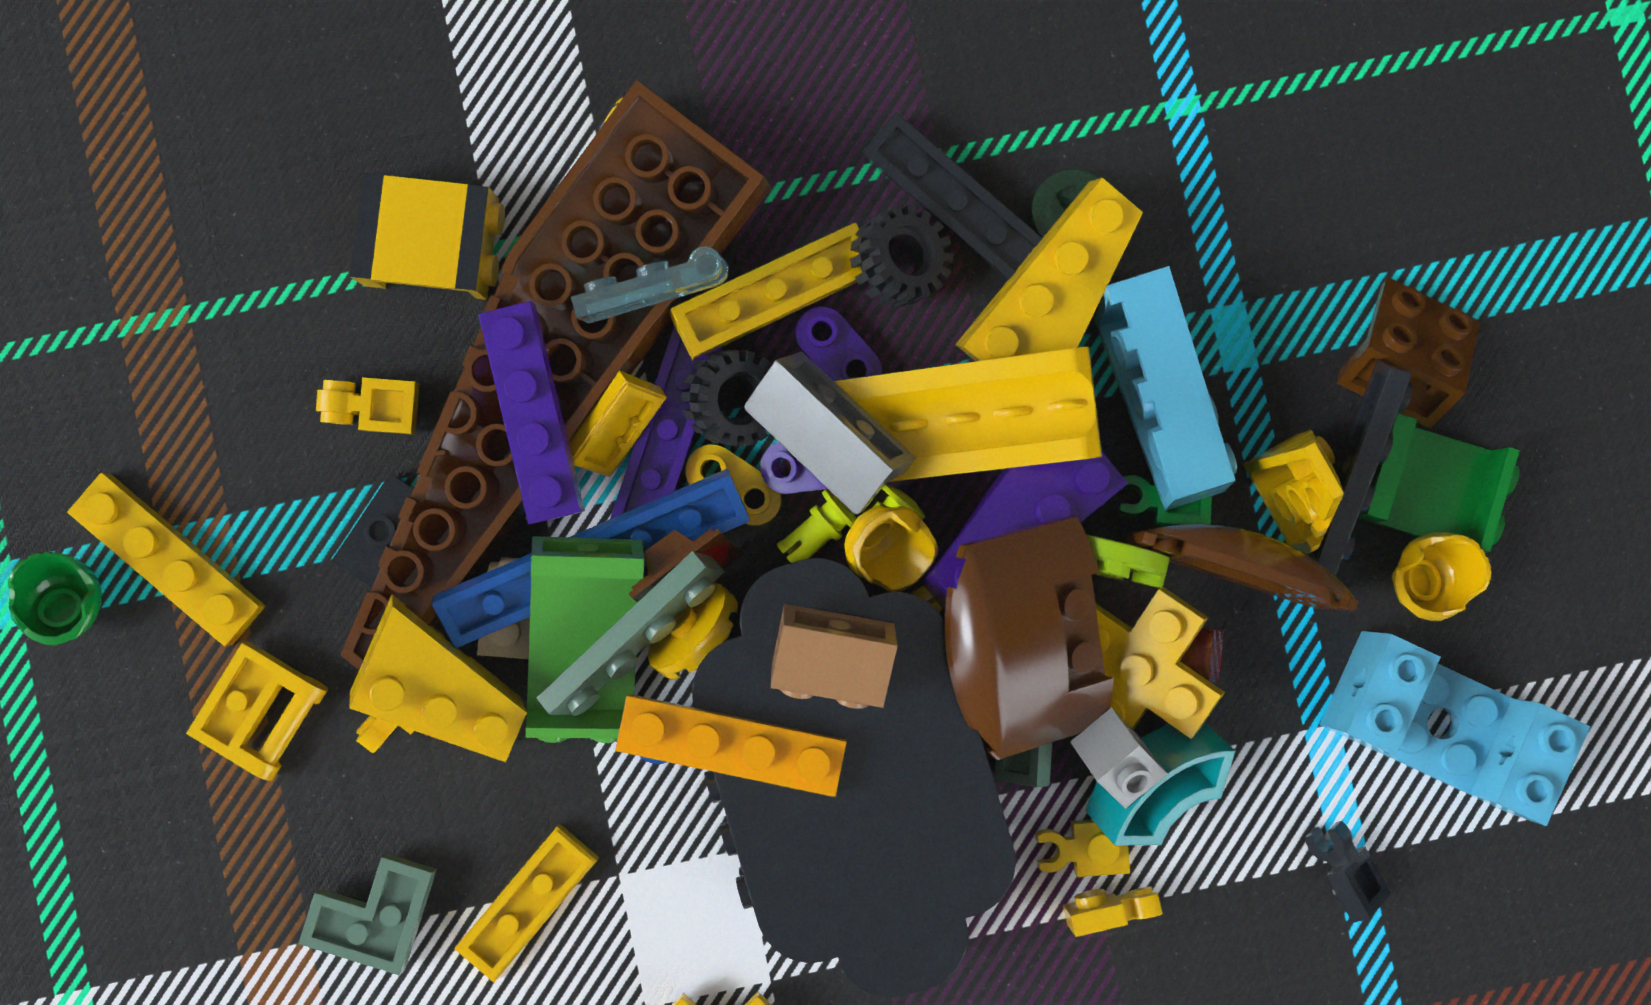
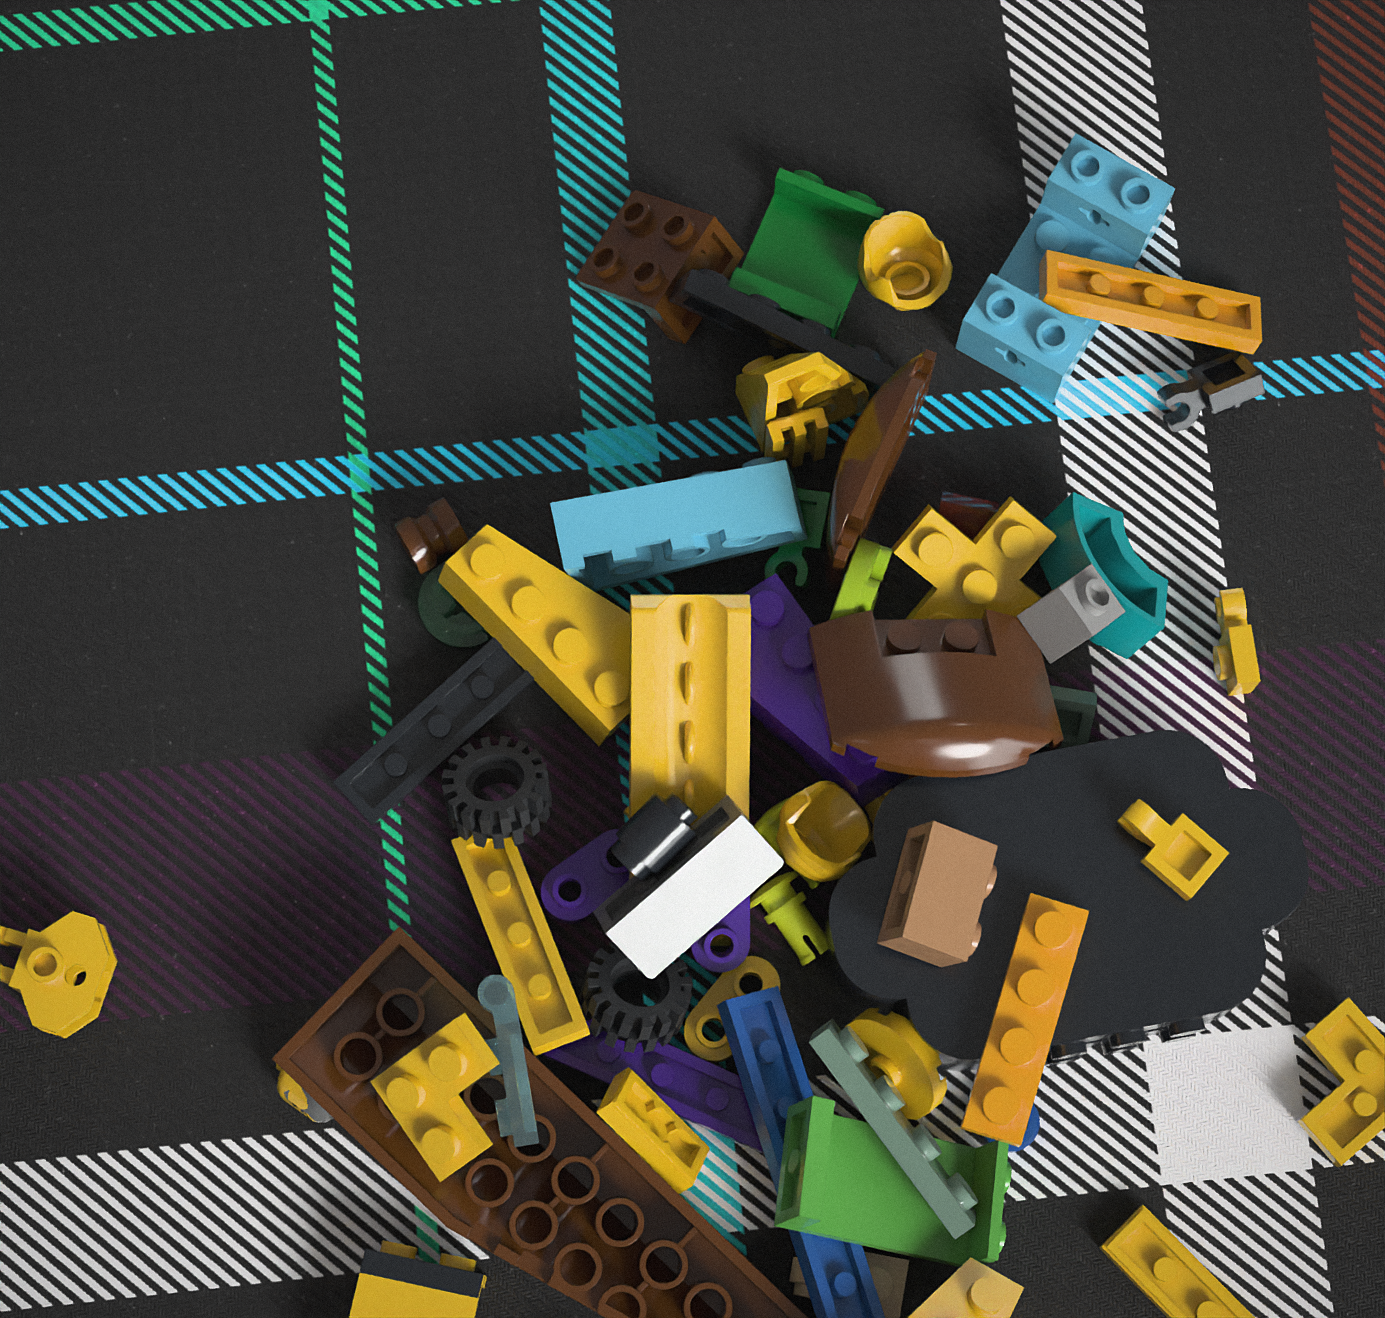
camera: 85 degrees left, 10 degrees down
dark purple plate [478,301,585,525] -> none
reddish brown piece [629,528,741,602] -> none
yellow plate [1035,819,1130,877] -> none
none -> yellow plate [370,1013,500,1182]
none -> reddish brown wheel [392,497,469,575]
none -> black brick [609,792,698,882]
none -> yellow tile [764,406,829,468]
none -> light orange plate [1039,250,1262,354]
none -> yellow plate [1117,799,1229,901]

